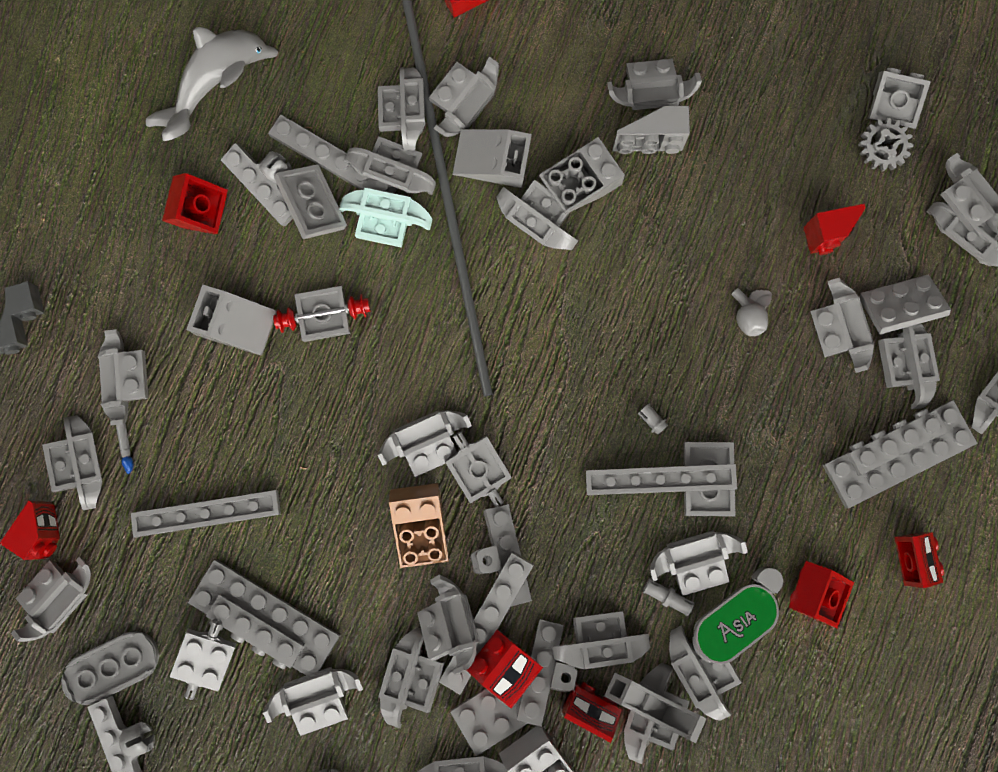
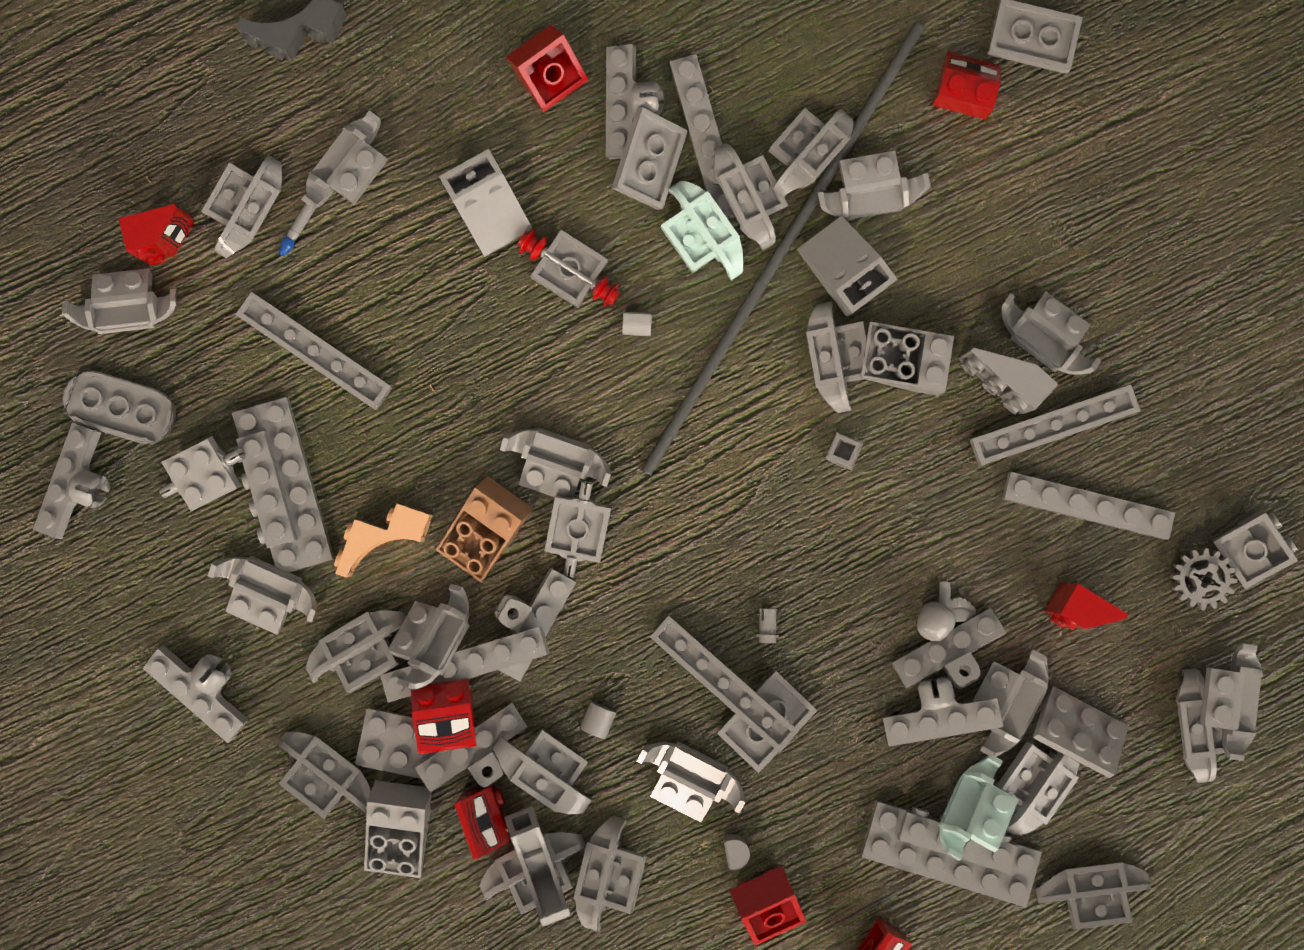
camera: 30 degrees right, 5 degrees up
light grey pin [643,578,694,616] -> none
green tile [692,584,779,664] -> none
none -> light nougat arch [334,504,433,577]
none -> light grey brick [580,701,617,739]
none -> light grey brick [623,312,652,336]
none -> light grey brick [826,432,863,470]
none -> light grey plate [883,677,1003,746]
none -> light grey plate [892,608,1006,690]
none -> light aqua plate [938,756,1019,861]
none -> light grey plate [970,385,1141,466]
none -> light grey plate [1002,472,1175,540]

